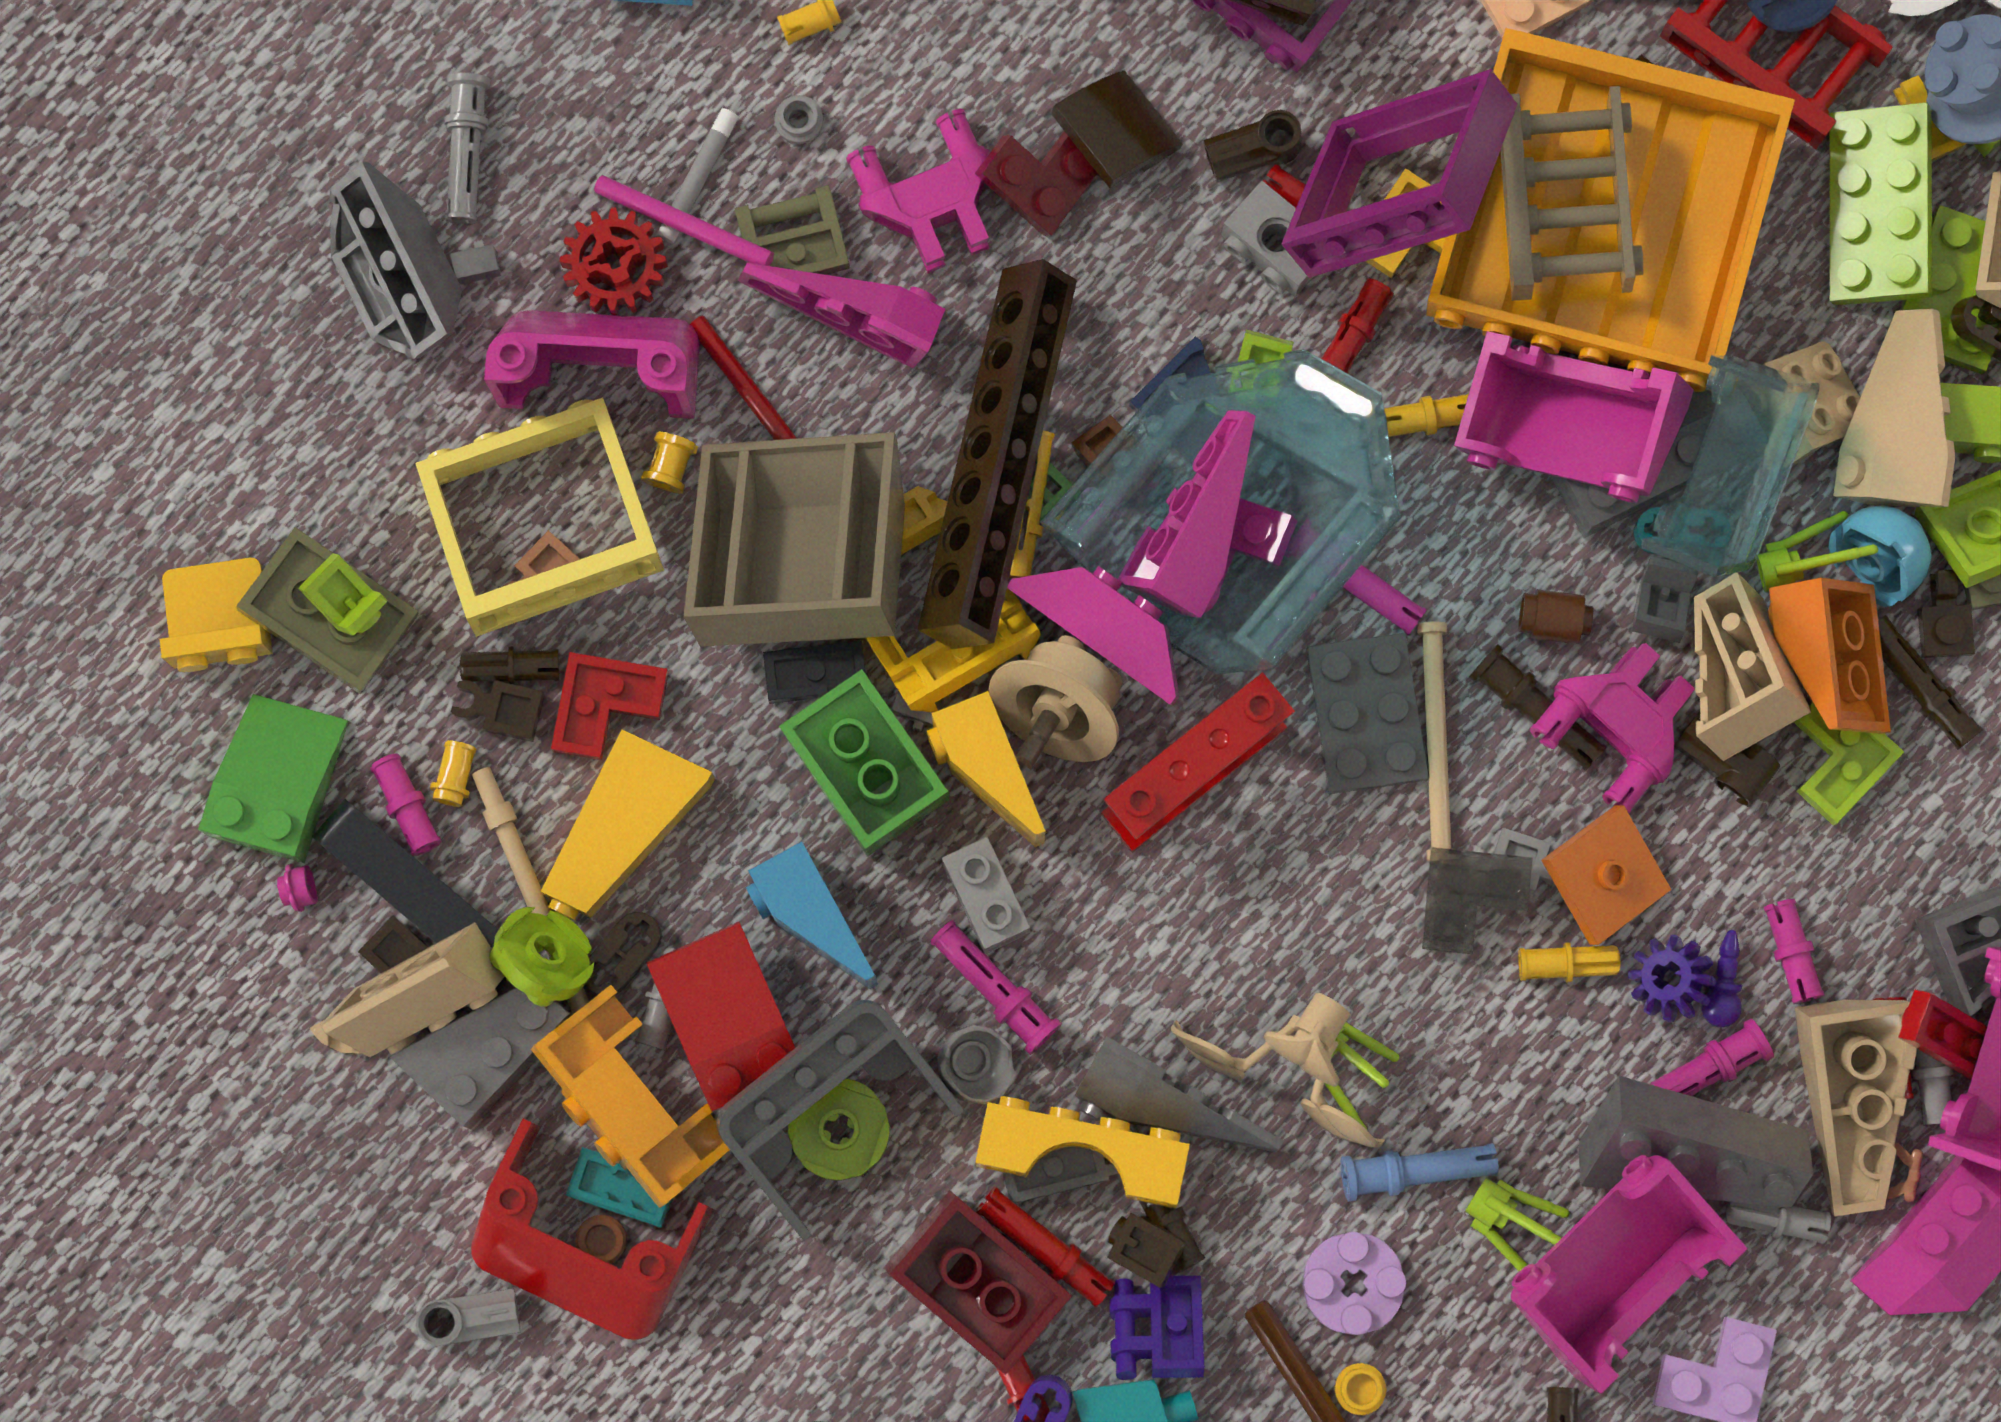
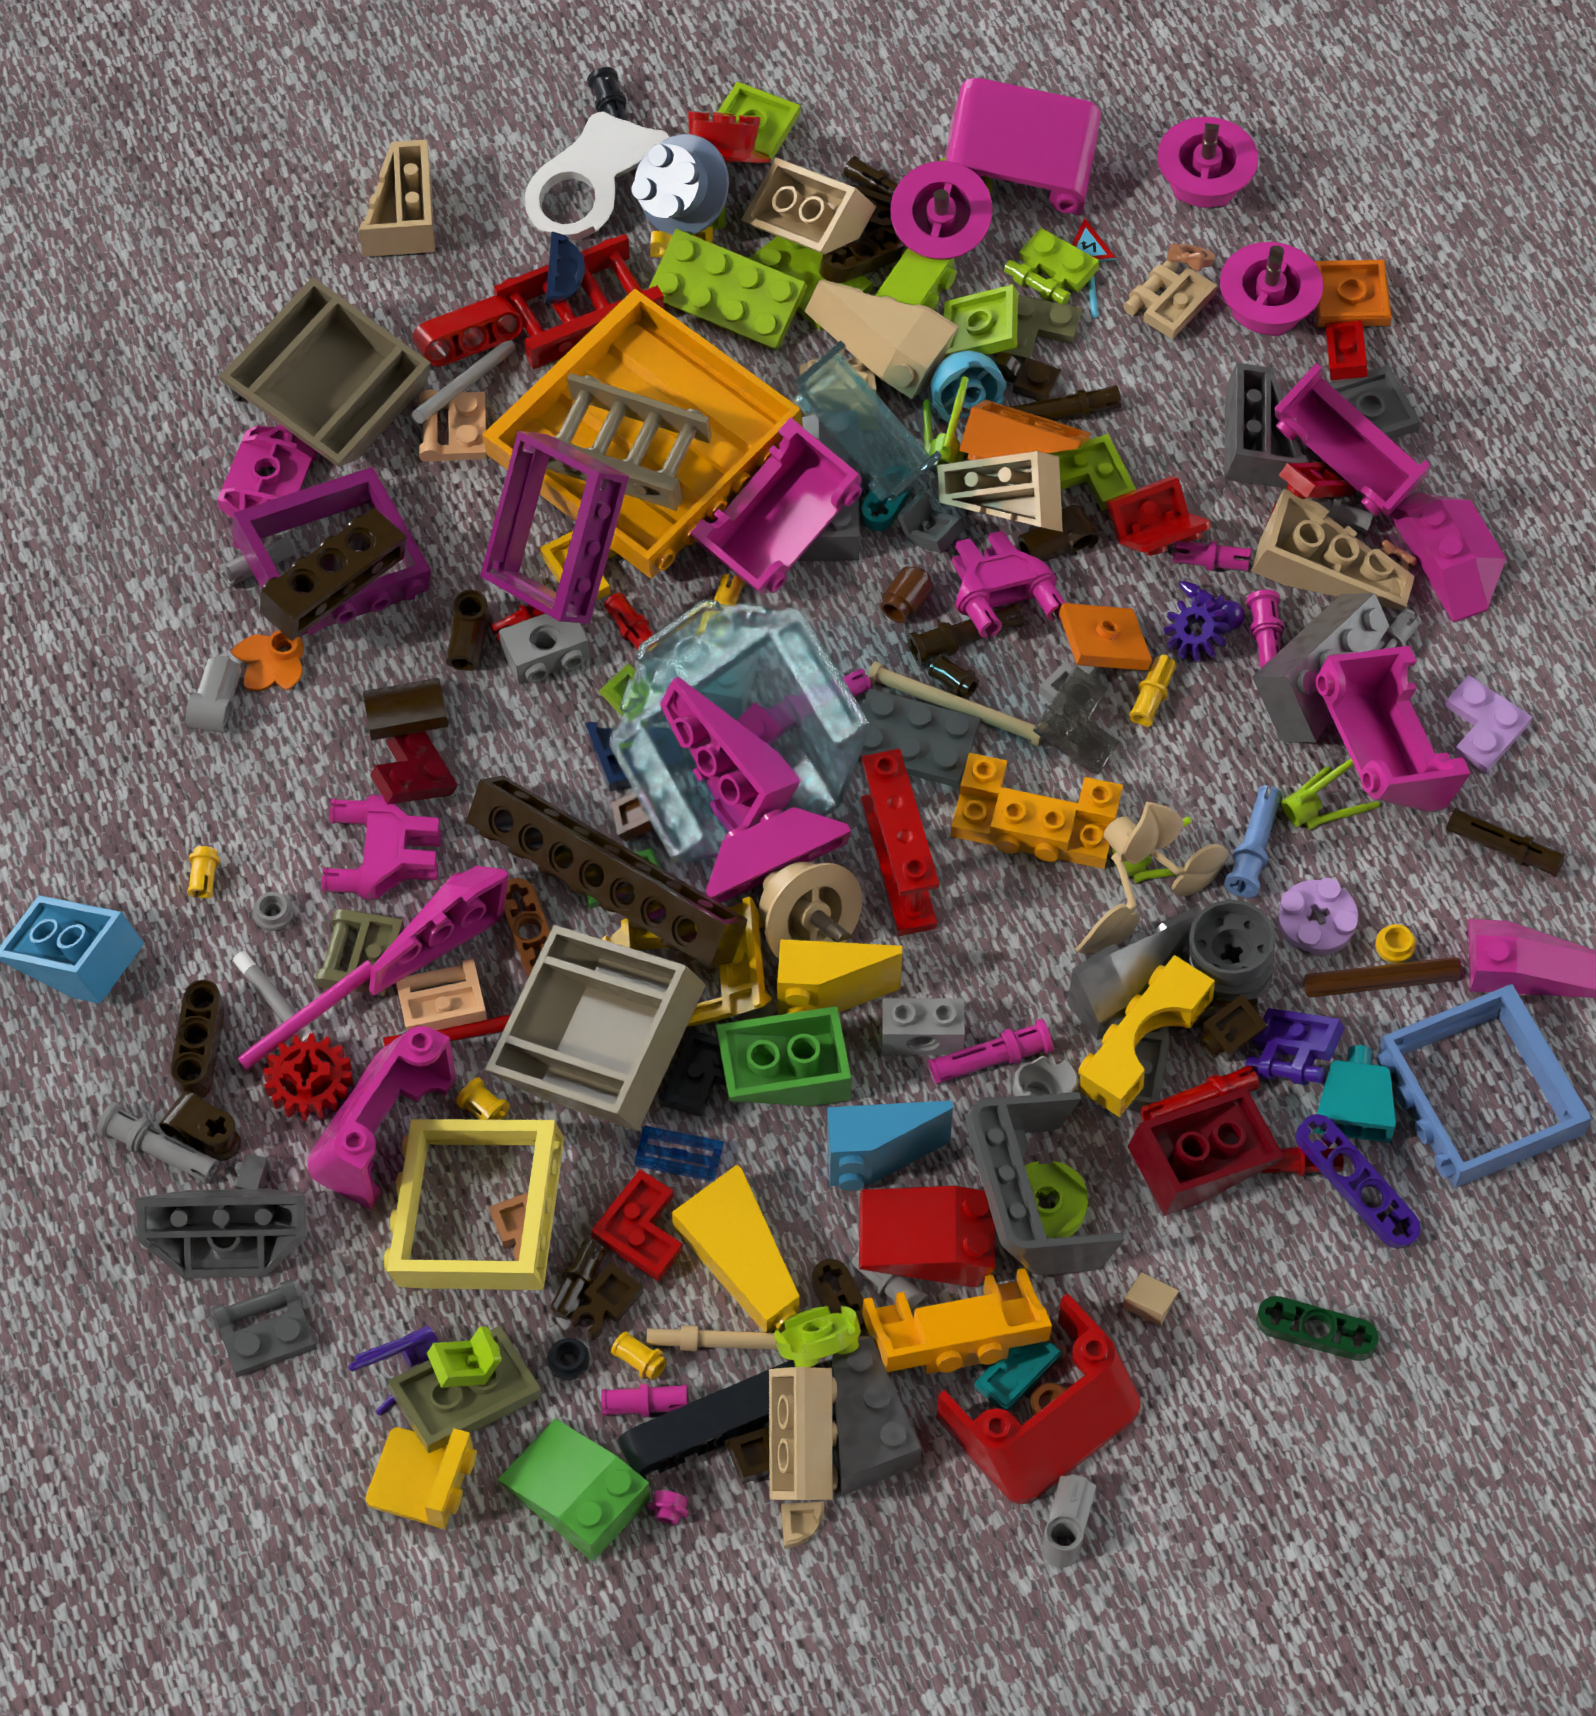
camera: 65 degrees left, 20 degrees down
none -> dark brown piece [159,1091,241,1161]
none -> dark brown beam [171,979,224,1098]
none -> dark grey plate [212,1279,317,1378]
none -> dark purple plant [348,1325,439,1416]
none -> light nougat plate [396,958,487,1031]
none -> dark orange beam [503,878,550,978]
none -> black plate [547,1338,590,1380]
none -> clear blue tile [634,1125,724,1182]
none -> dark brown pin [928,655,979,698]
none -> light orange bracket [951,753,1123,869]
none -> red bracket [1106,476,1211,556]
none -> tan slope [1123,1272,1179,1327]
none -> dark grey wheel [1189,900,1275,1002]

